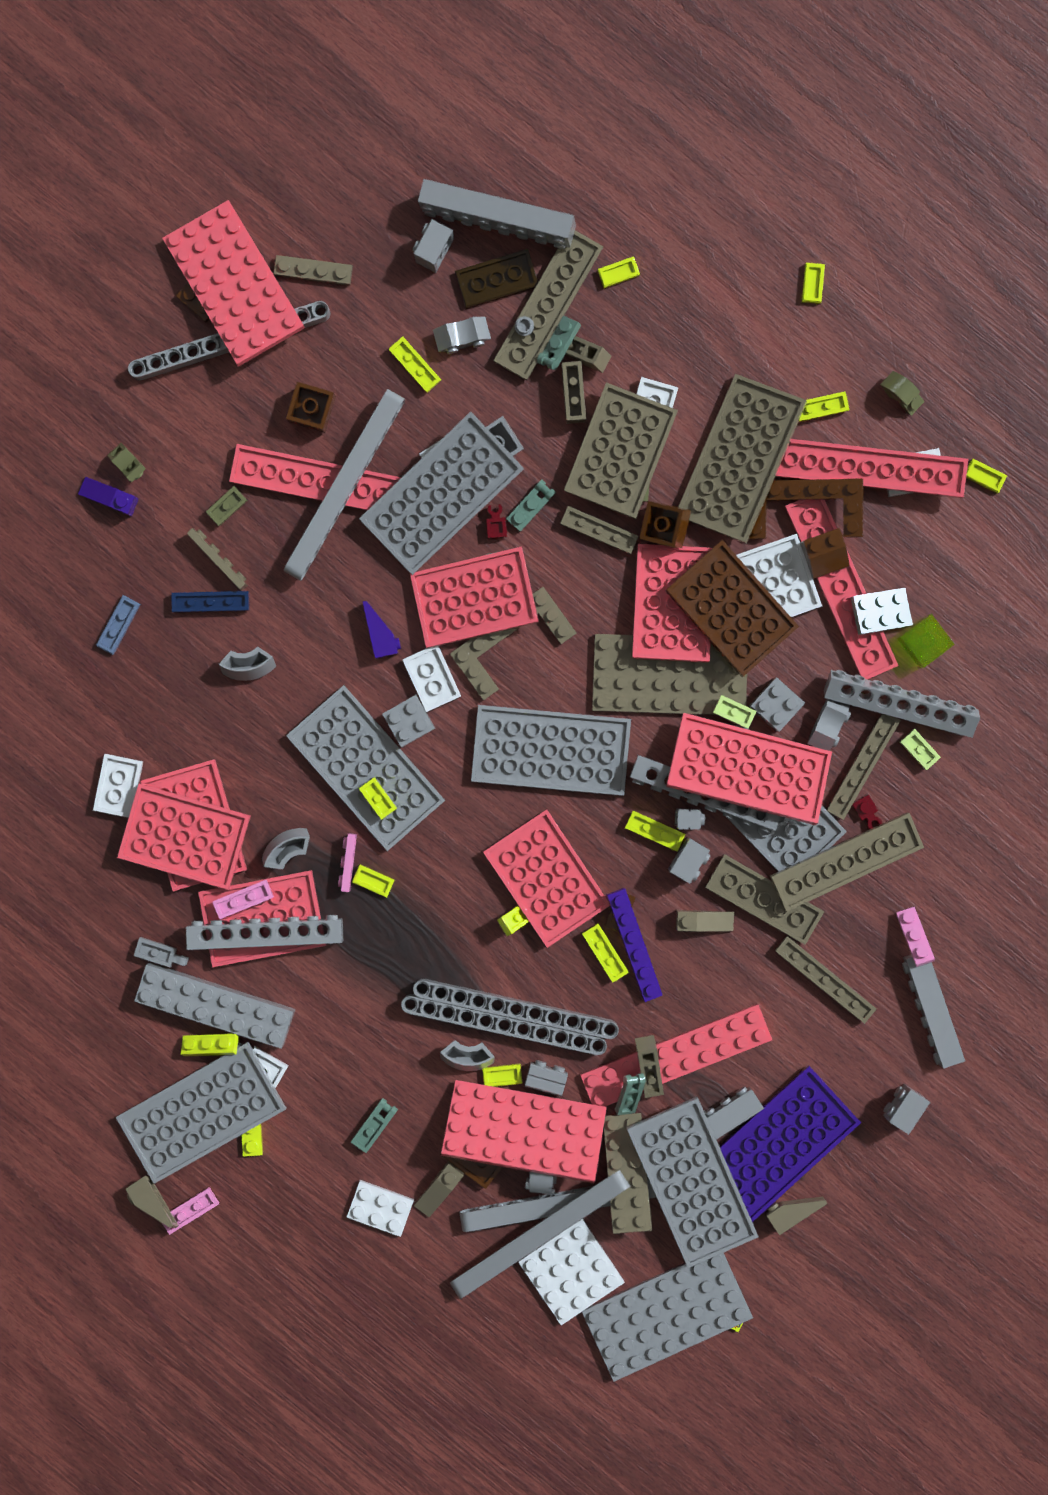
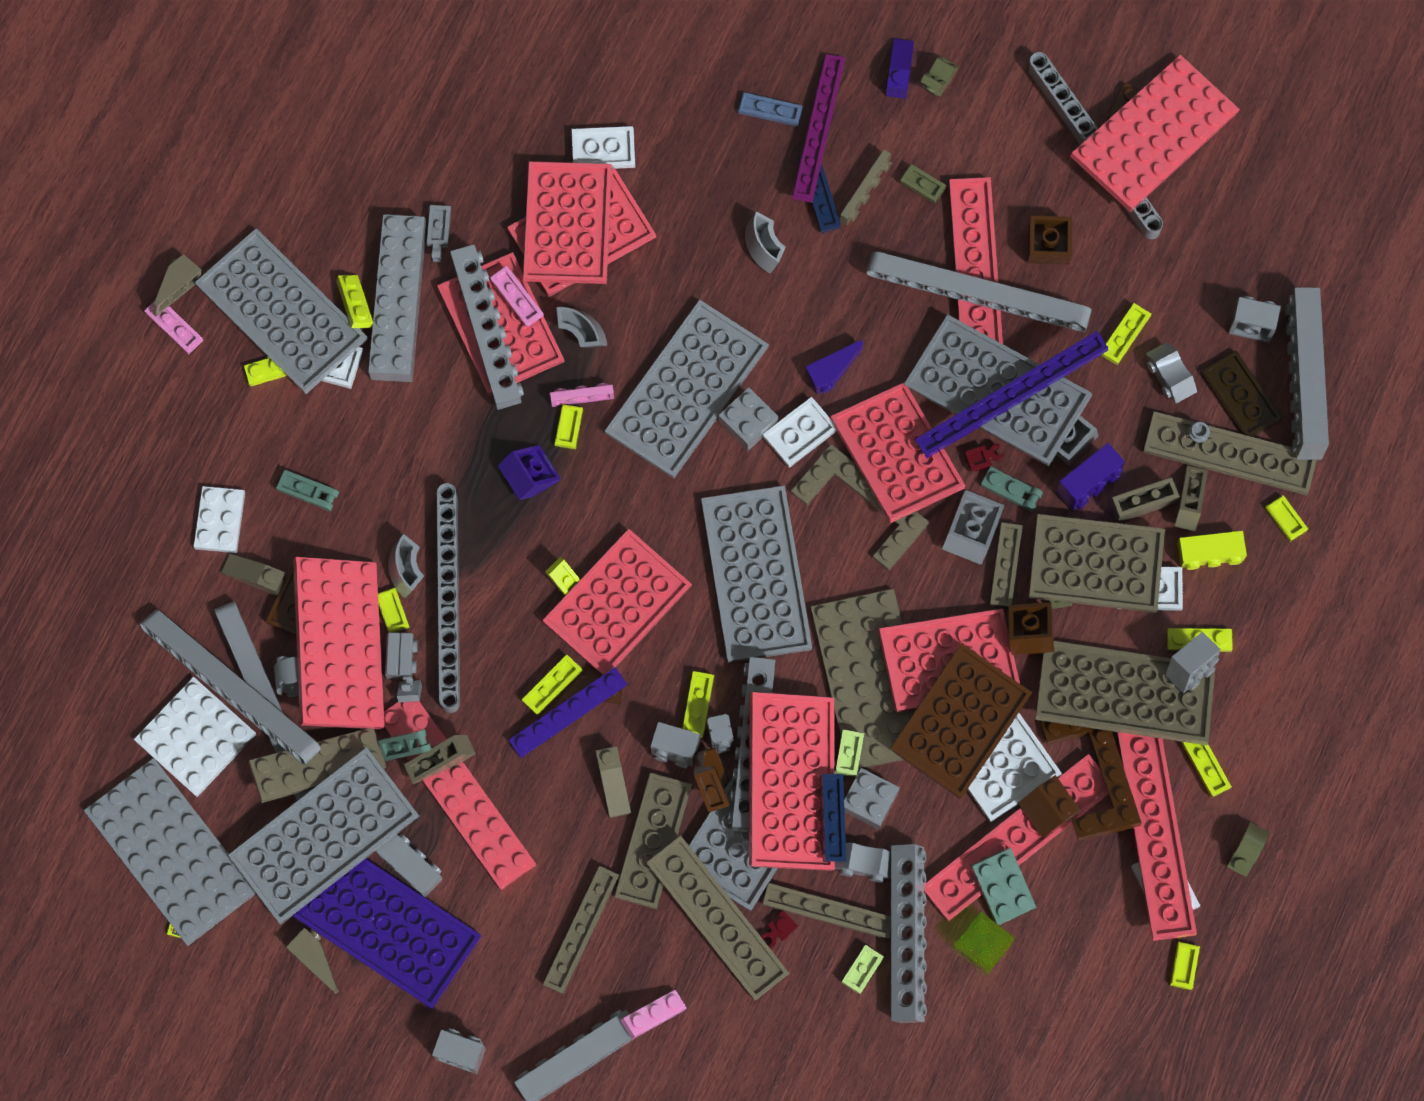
camera: 75 degrees right, 15 degrees down
dark tan plate [274,255,353,285] -> none
neon yellow plate [359,777,397,820] -> none
light grey beam [413,979,619,1039] -> none
sand green plate [537,316,581,370] -> none
neon yellow tile [802,263,825,304] -> none
none -> light grey tile [397,675,422,703]
none -> dark purple slope [498,445,561,500]
none -> reddish brown panel [694,747,729,812]
none -> magenta tile [792,54,845,203]
none -> dark blue plate [820,774,846,862]
none -> dark purple plate [915,331,1109,459]
none -> light grey slope [942,490,1004,565]
none -> dark purple brick [1056,443,1125,512]
none -> light grey brick [1165,632,1221,694]
none -> neon yellow plate [1167,628,1233,652]
none -> neon yellow brick [1177,531,1247,570]

